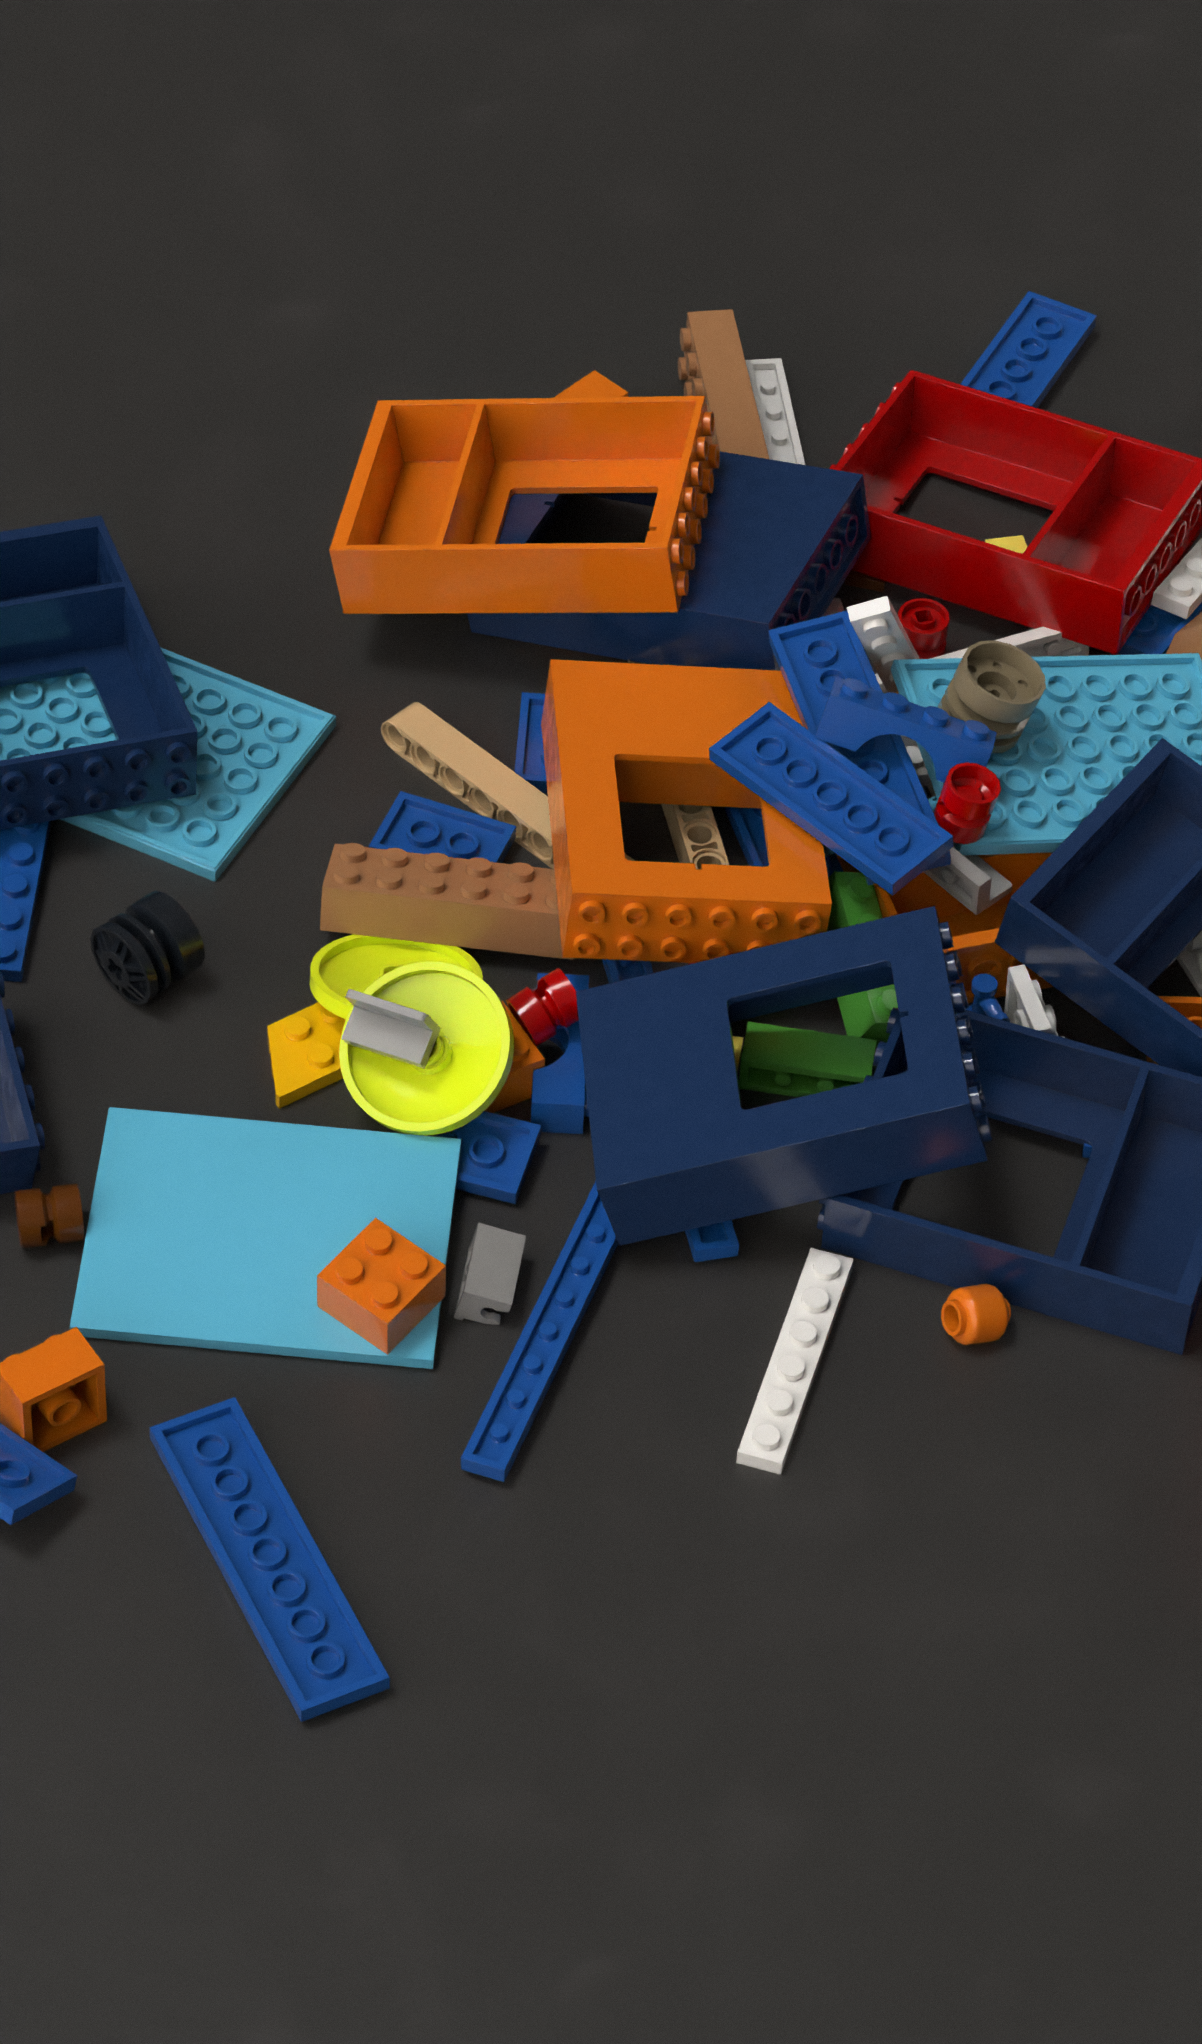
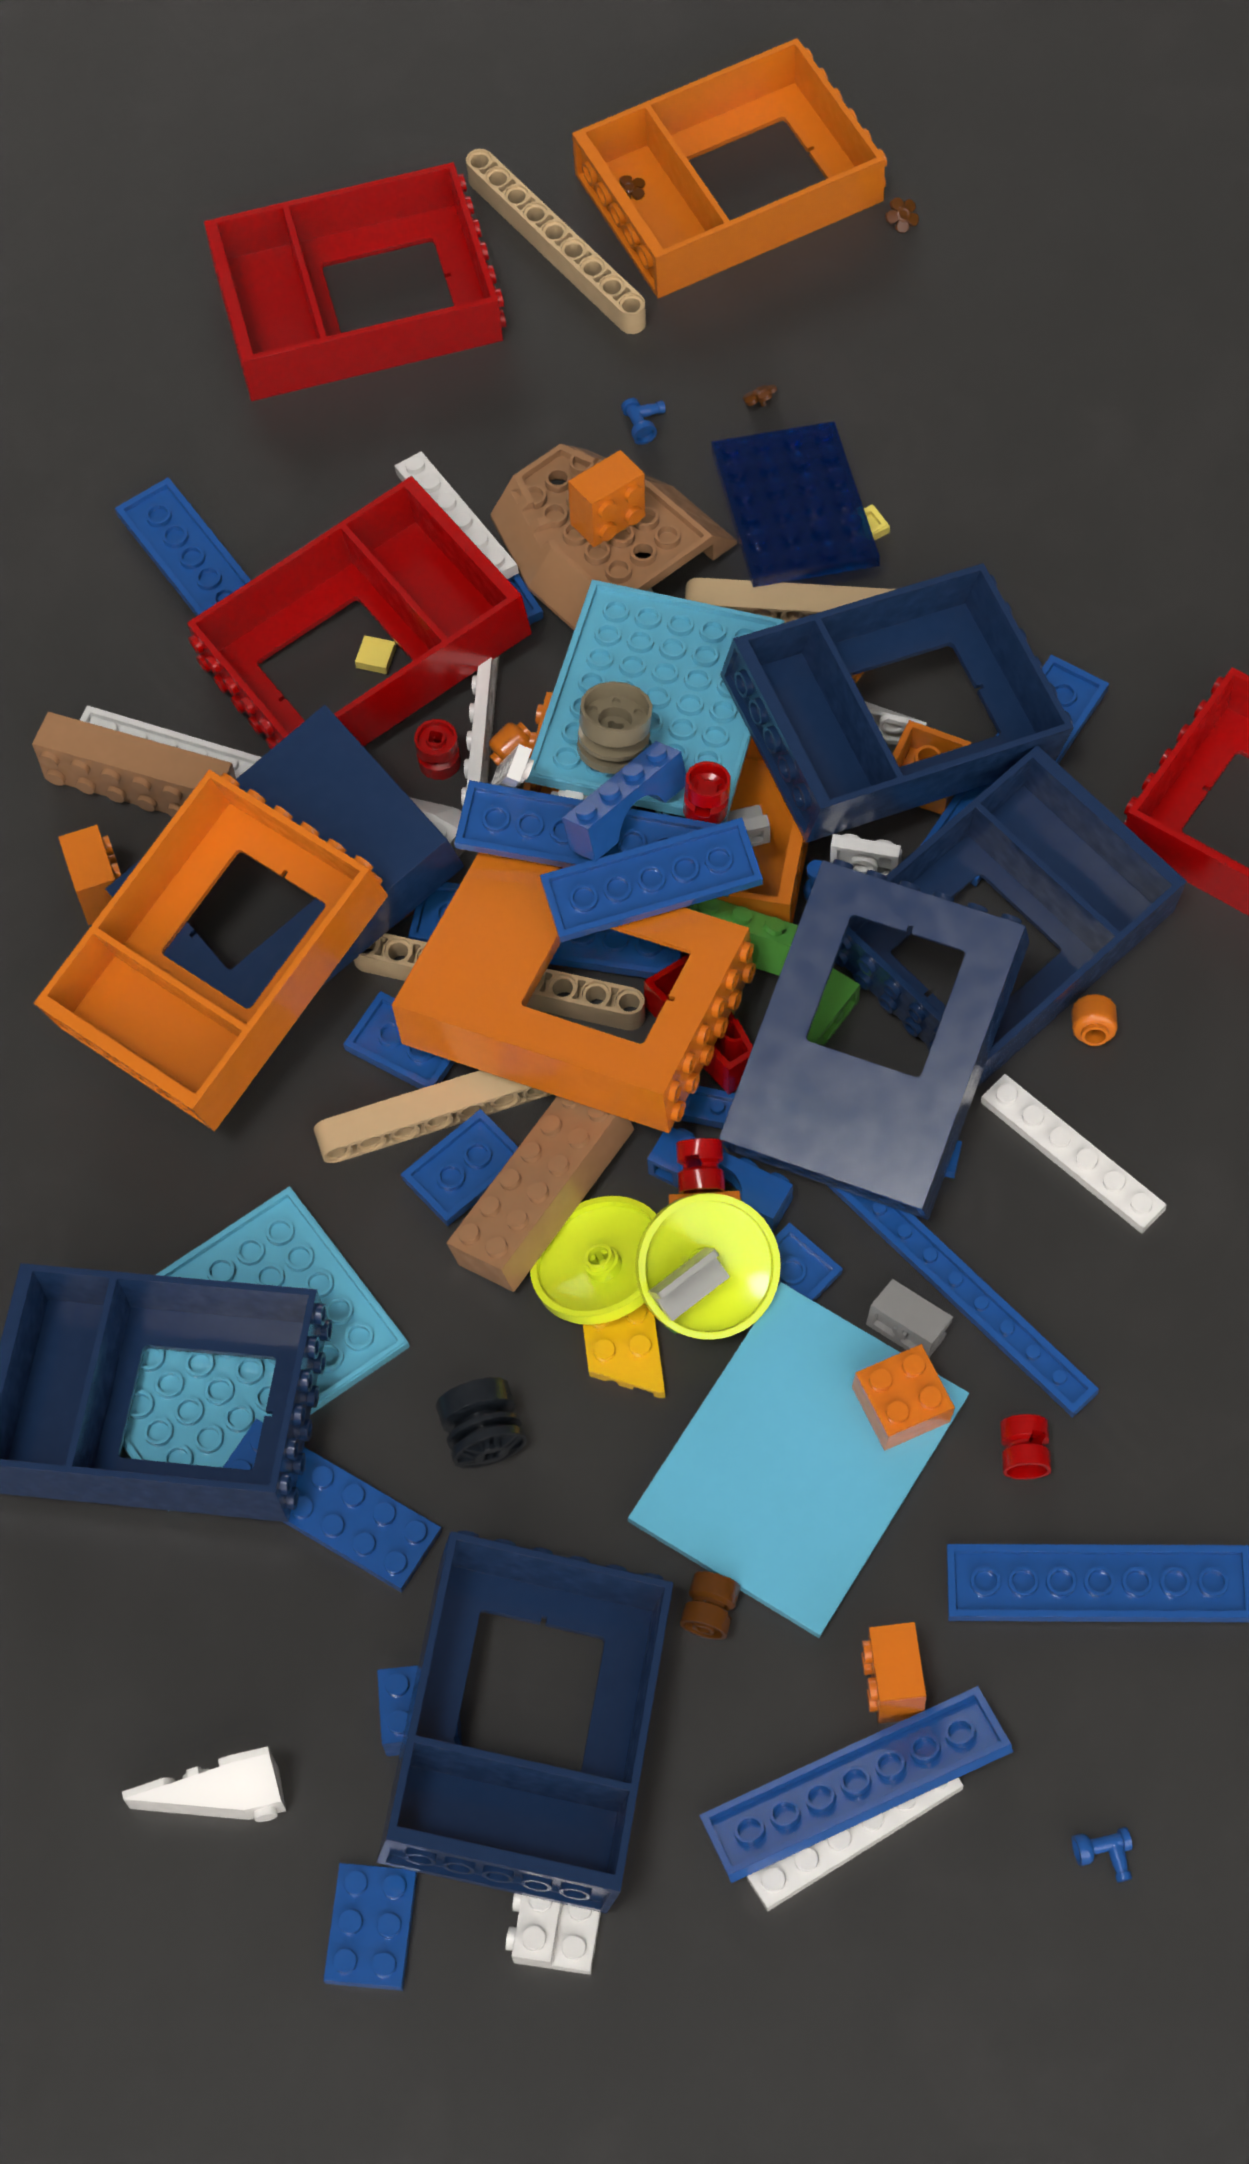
camera: 55 degrees left, 15 degrees up
none -> red wheel [1000,1414,1051,1480]

